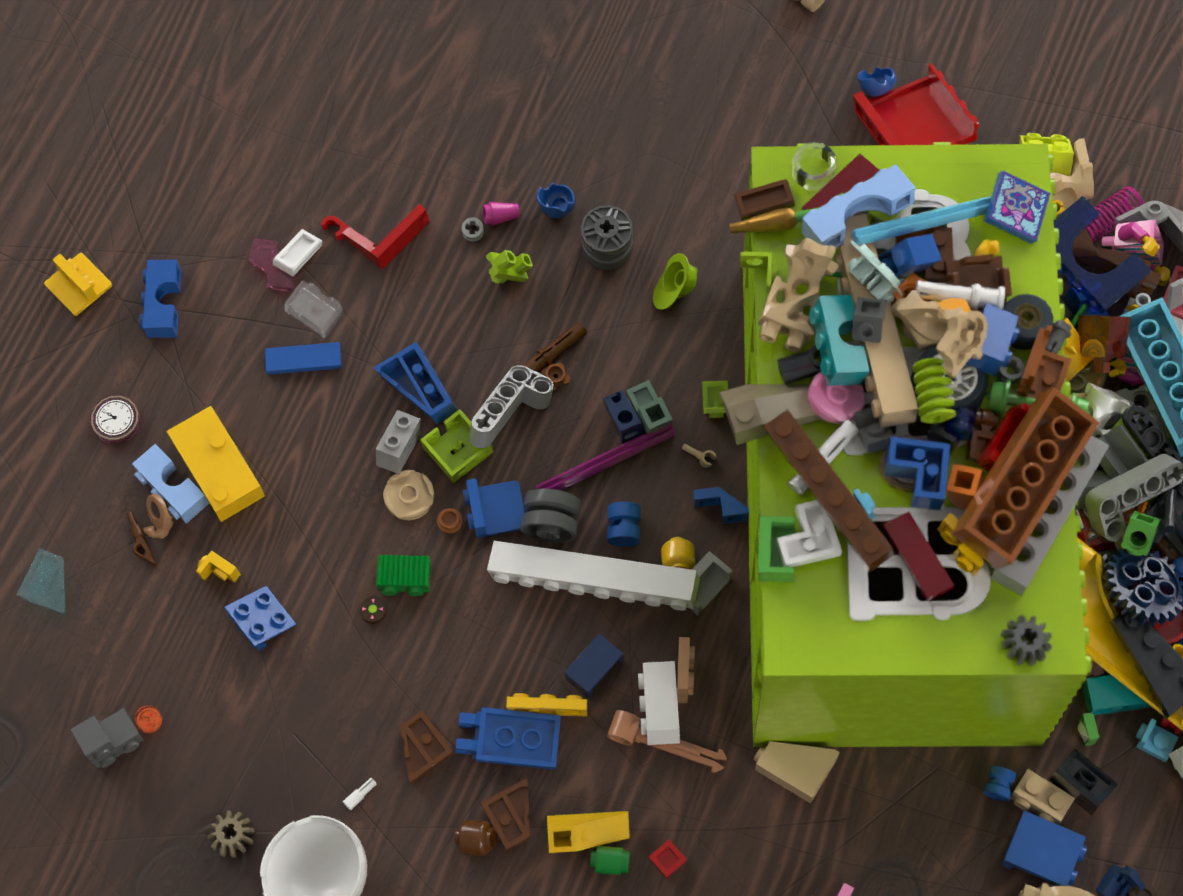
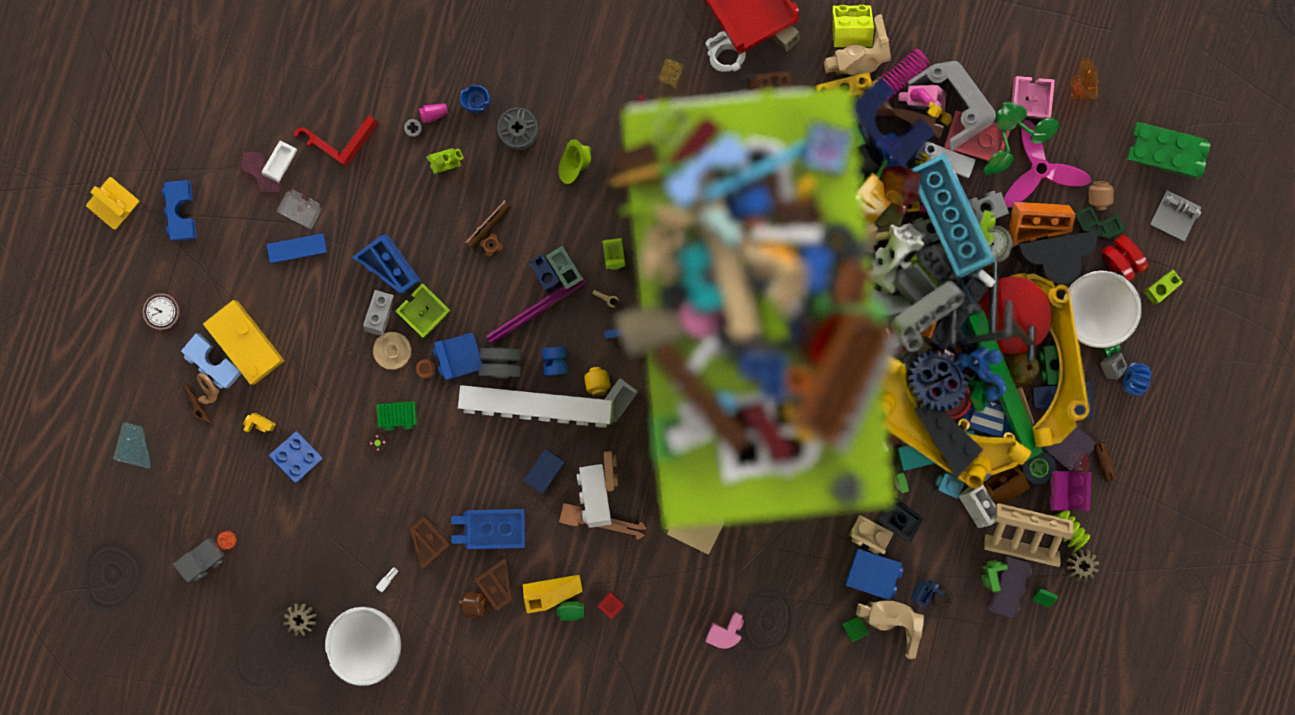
camera: 10 degrees left, 20 degrees up
light grey beam [469,365,553,448] -> none
yellow plate [506,693,588,716] -> none
dark grey bracket [852,297,887,343] -> none
blue wheel [983,766,1016,801] -> none
bright green brick [1121,511,1161,556] -> none

